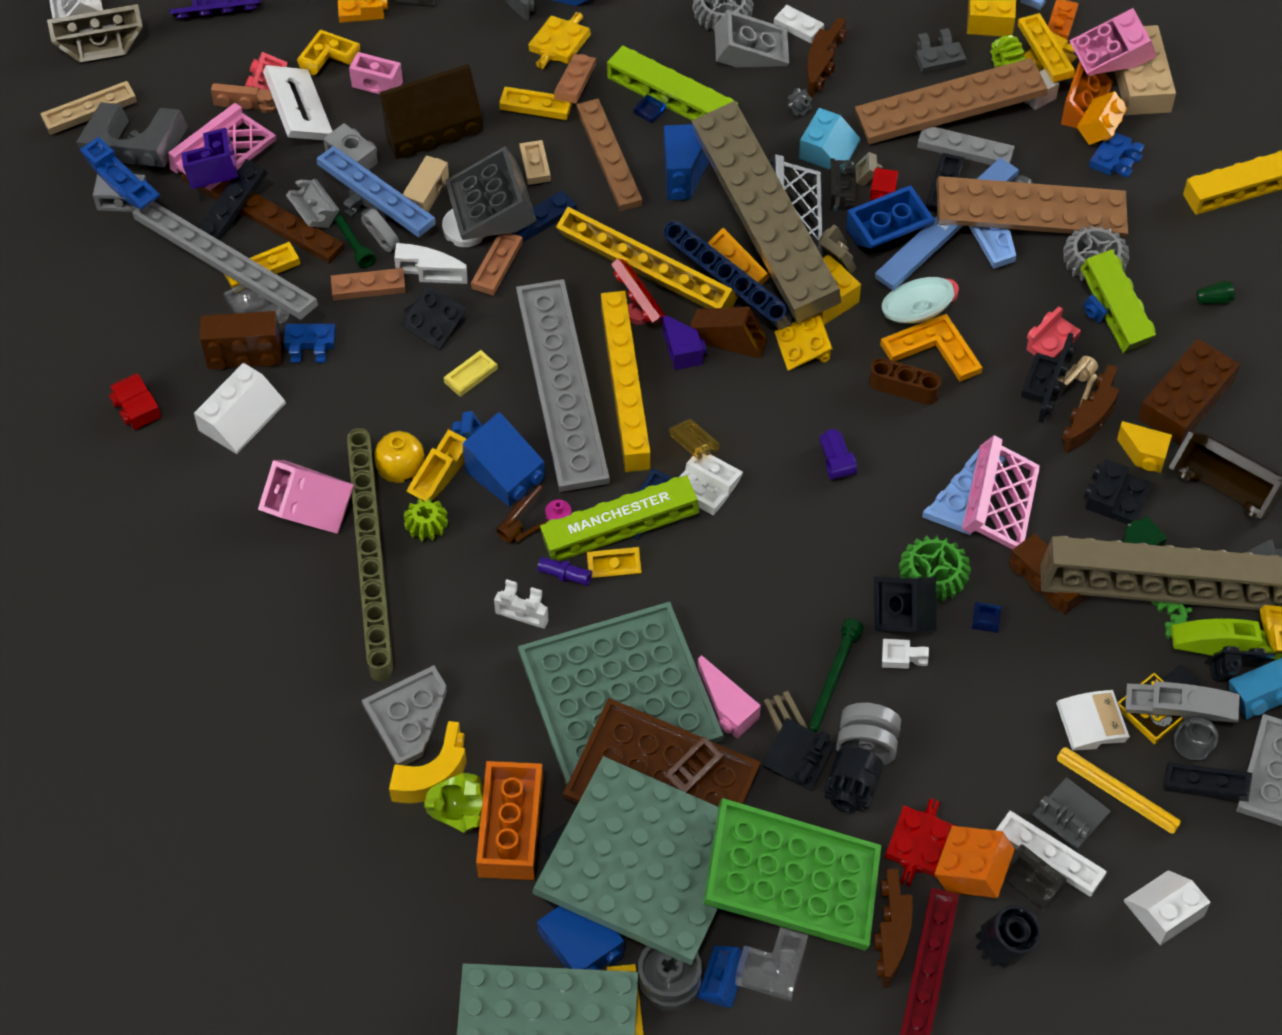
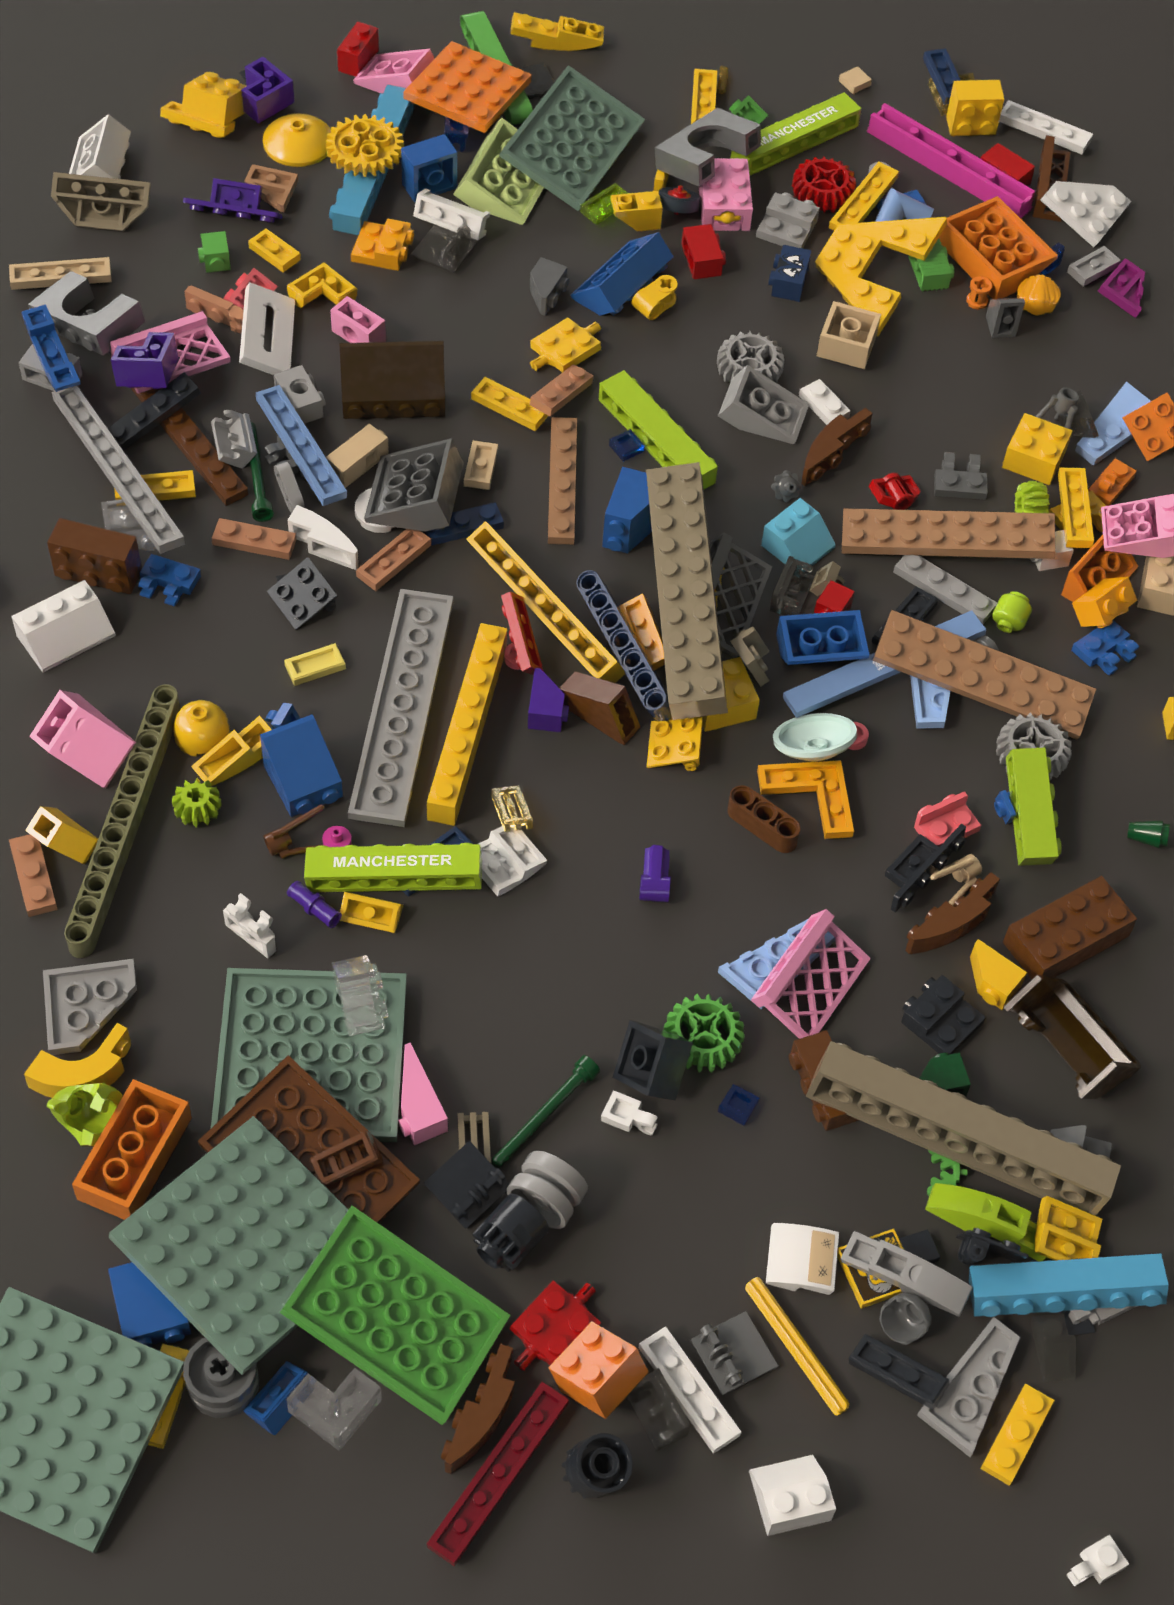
camera: 15 degrees right, 0 degrees up
none -> nougat plate [9,834,58,917]
none -> yellow slope [25,806,98,864]
none -> bright green brick [198,231,231,273]
none -> yellow plate [248,229,301,273]
none -> clear brick [332,955,388,1036]
none -> red piece [869,473,921,510]
none -> lime head [992,591,1032,633]

